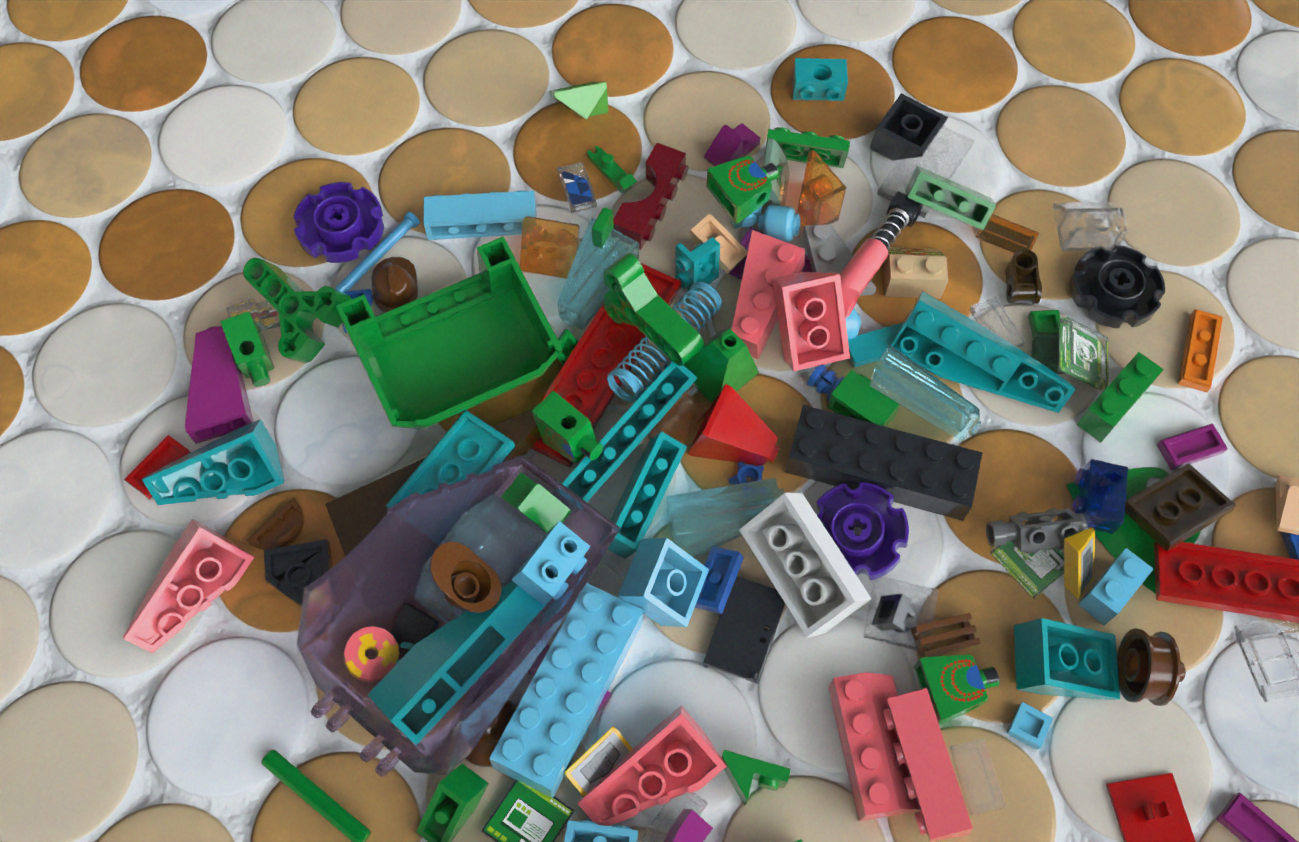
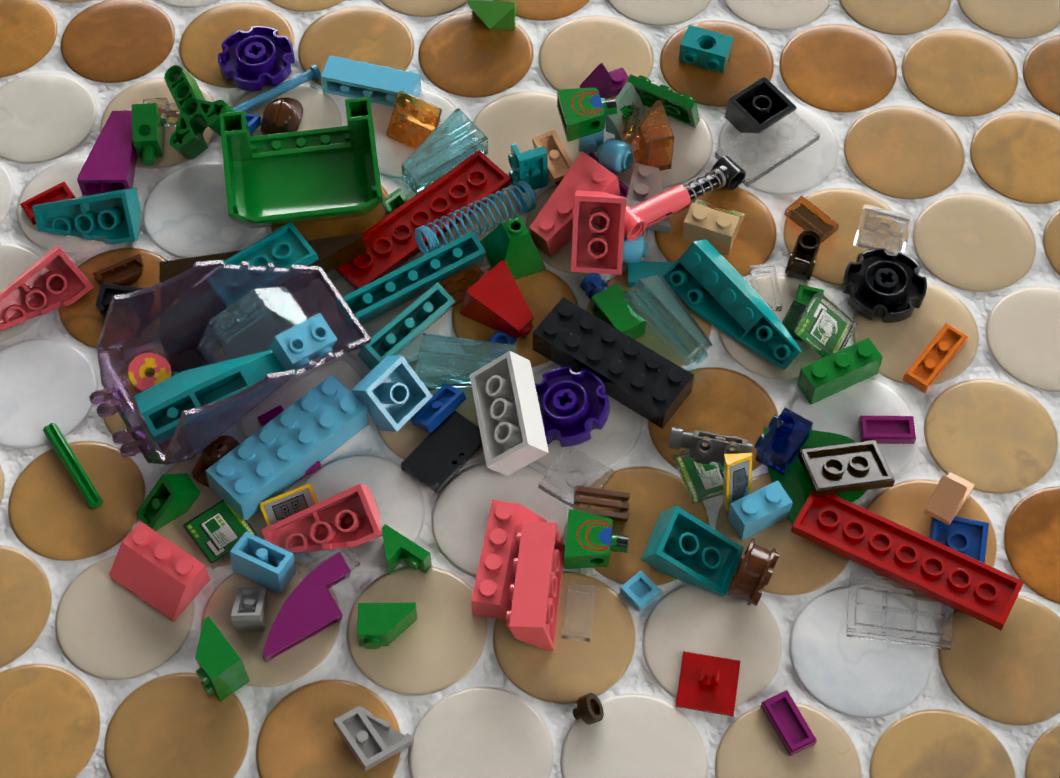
camera: 20 degrees right, 5 degrees down
reddish brown piece [430,541,501,613] -> none
slope [501,472,572,533] -> none
green torso [532,391,603,463] -> none
slope [557,162,597,213] -> none
green piece [587,146,637,193] -> none
green tile [592,207,614,248] -> none
green beam [603,253,705,366] -> none
dark red arch [611,143,689,250] -> none
black tile [871,594,915,633] -> none
brick [905,166,996,230] -> none

